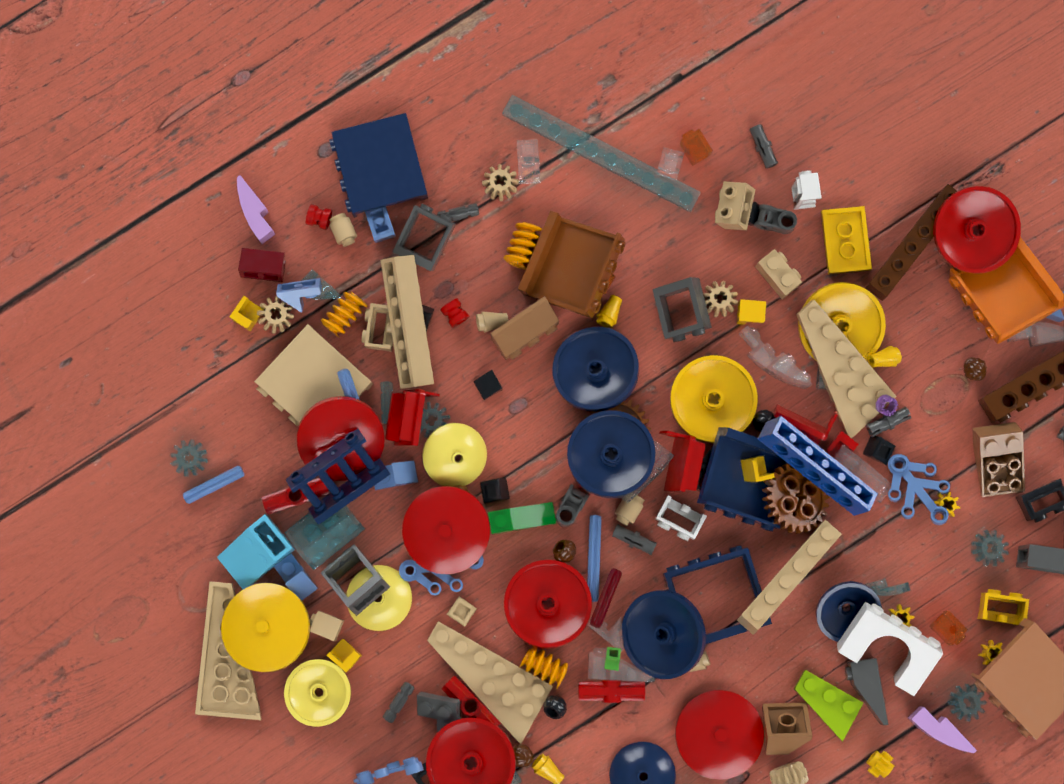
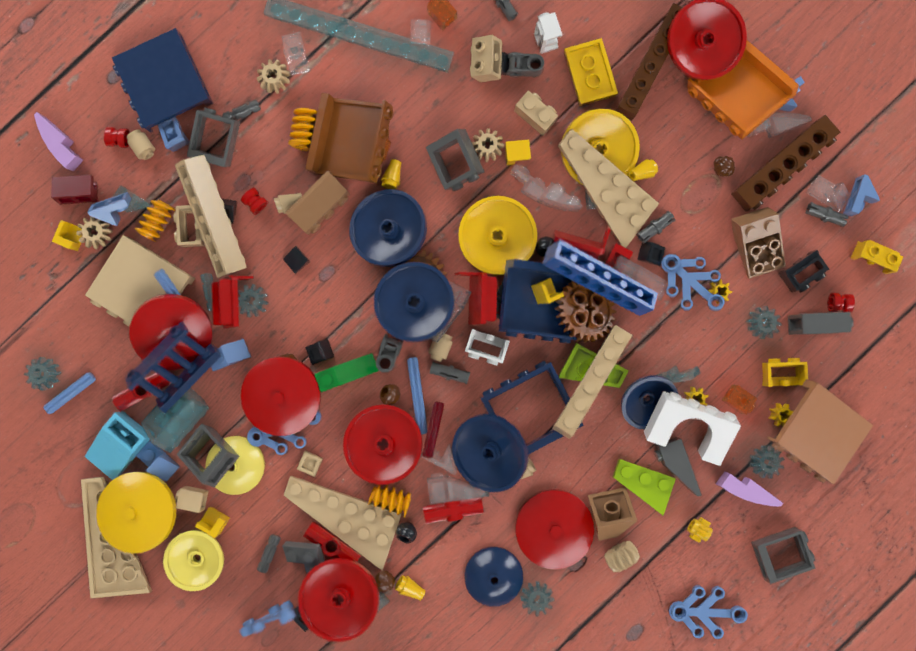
camera: 10 degrees left, 5 degrees up
light yellow dish [422,423,487,486] -> none
bright green piece [604,647,621,671] -> none
medium lavender bush [876,395,898,416] -> none
none -> lime wing [559,343,629,388]

